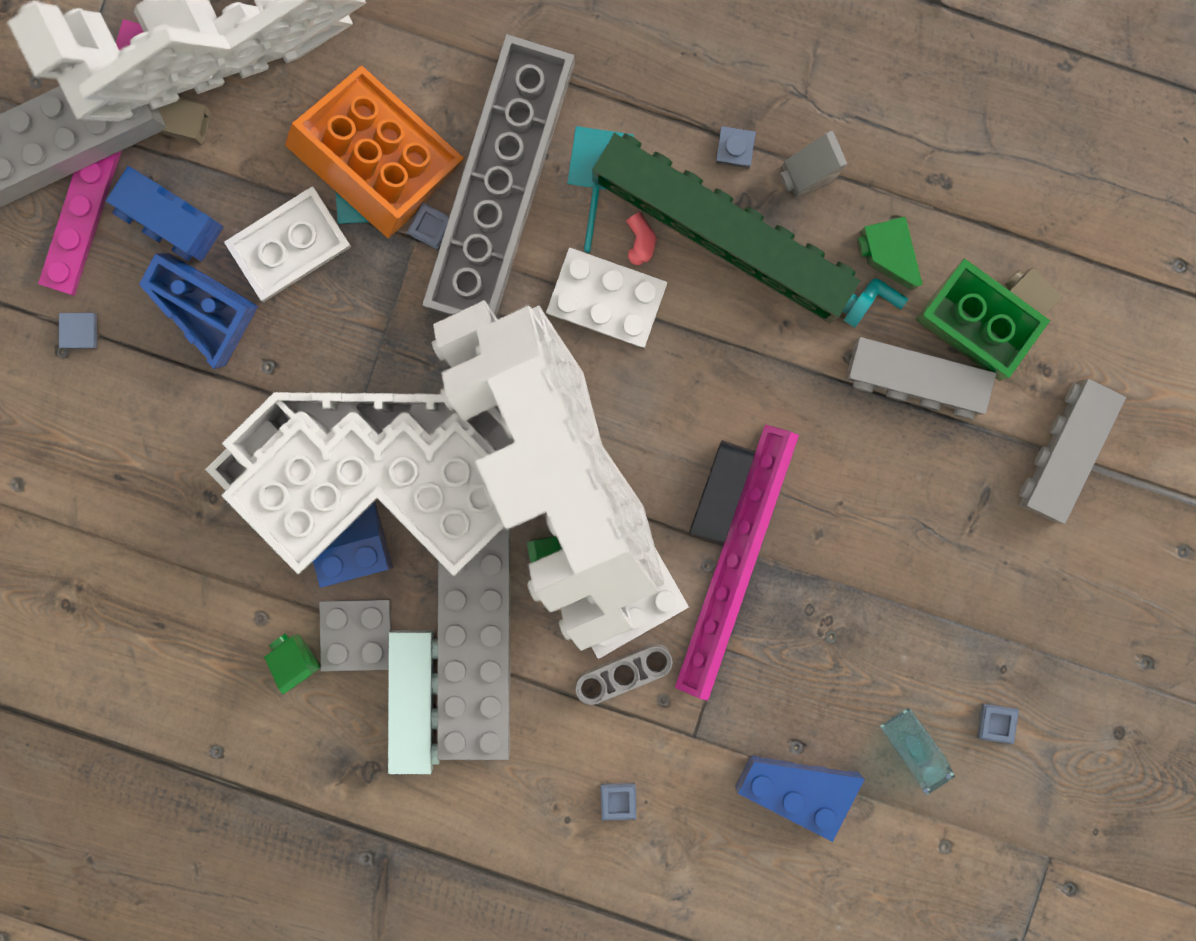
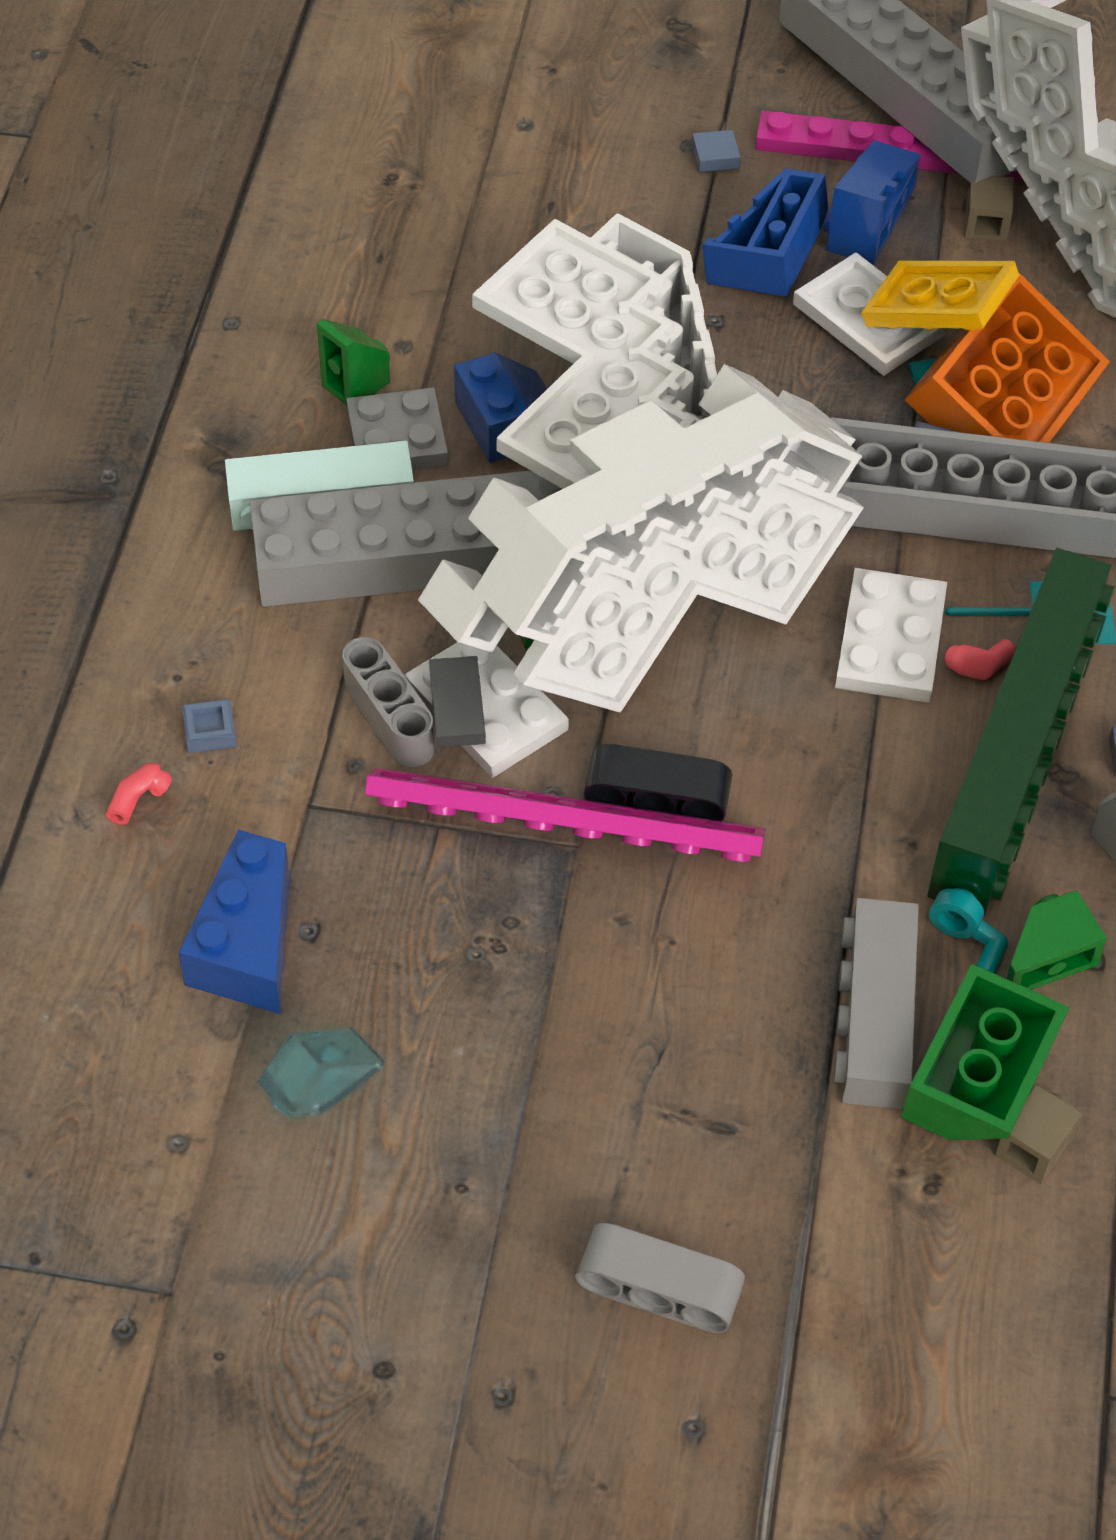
camera: 85 degrees right, 35 degrees down
sand blue tile [977,703,1019,744] -> none
light grey brick [1019,379,1126,524] -> none
none -> coral arm [105,763,172,825]
none -> dark grey tile [429,656,486,748]
none -> light grey beam [575,1223,746,1333]
none -> yellow plate [861,261,1019,330]

